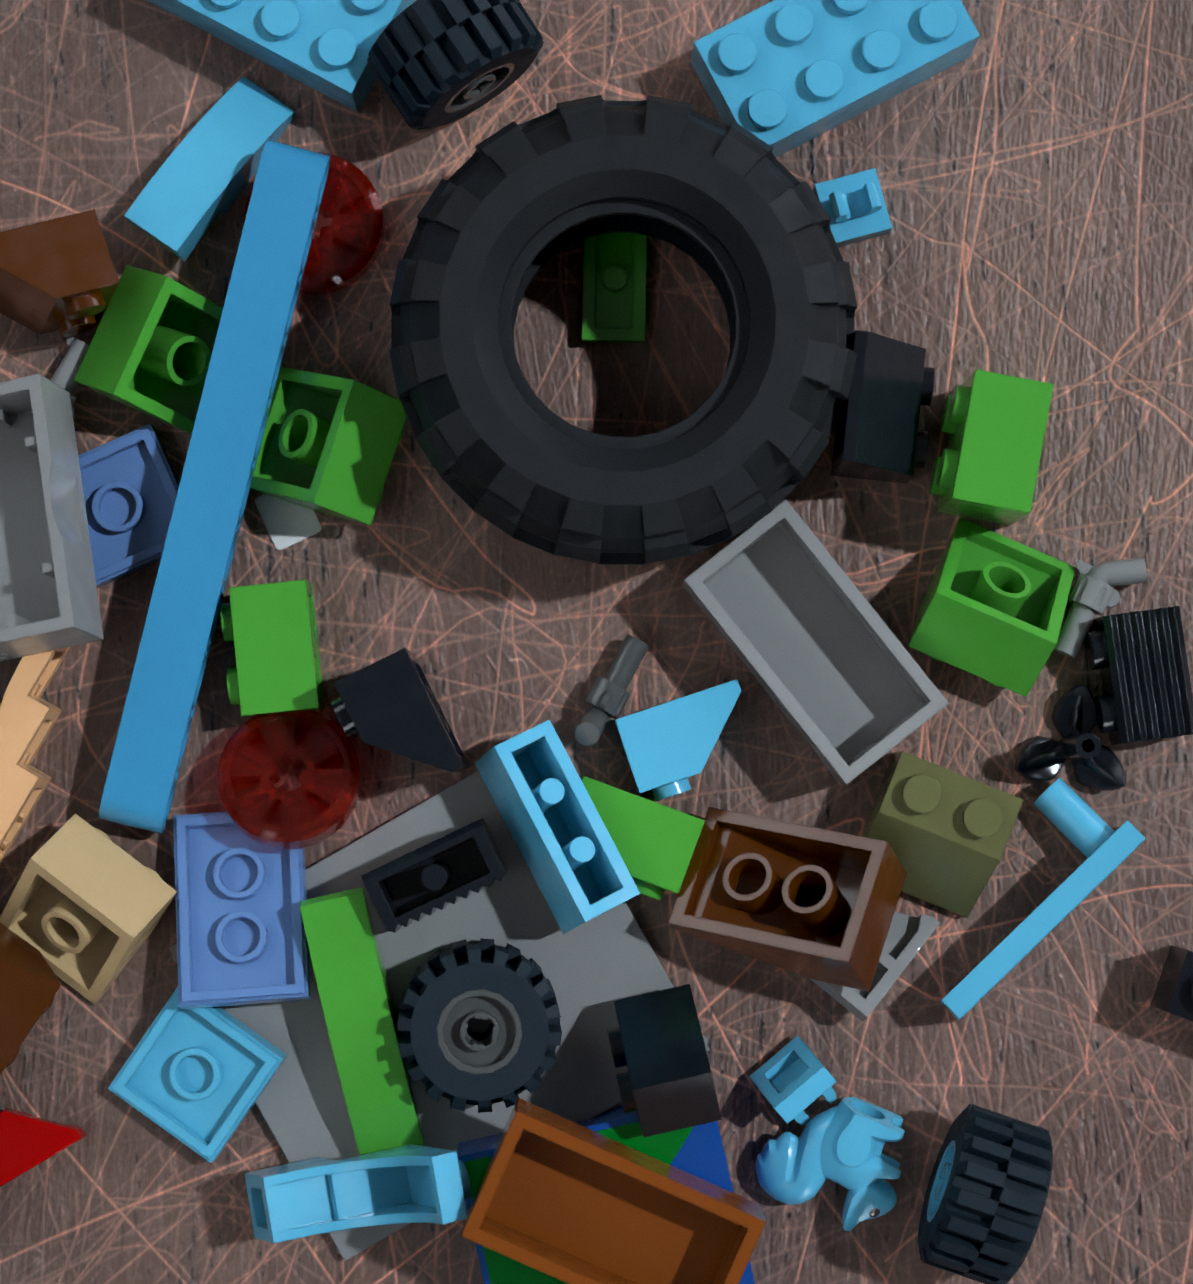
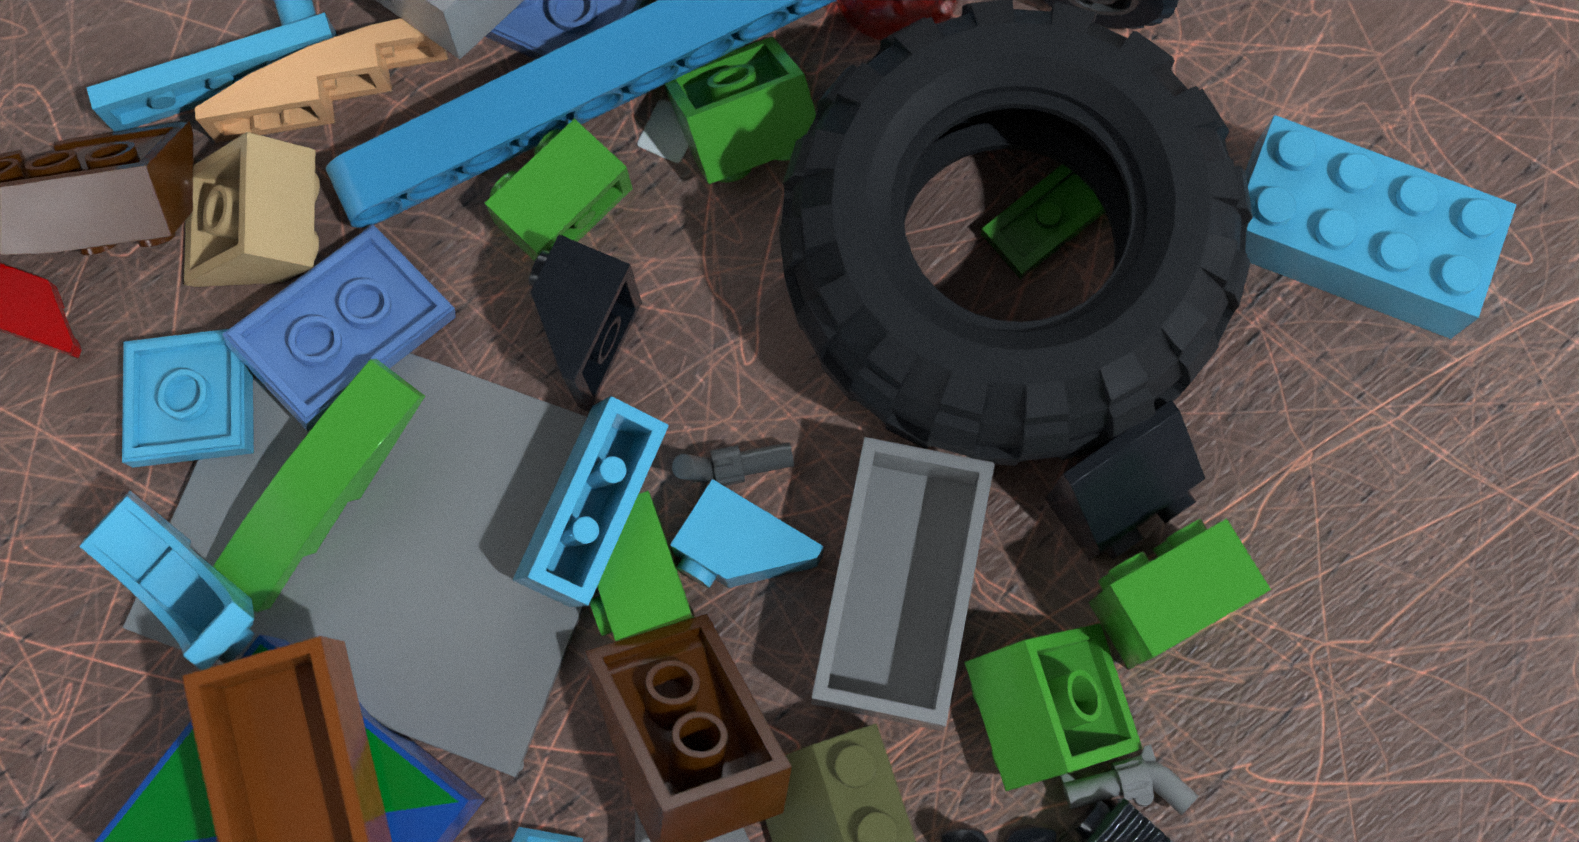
camera: 50 degrees right, 10 degrees down
clear red wheel [217,710,361,849] -> none
black brick [361,818,508,933] -> none
black wheel [397,938,562,1113] -> none
black brick [607,984,722,1137] -> none
medium azure tile [813,168,892,247] -> none

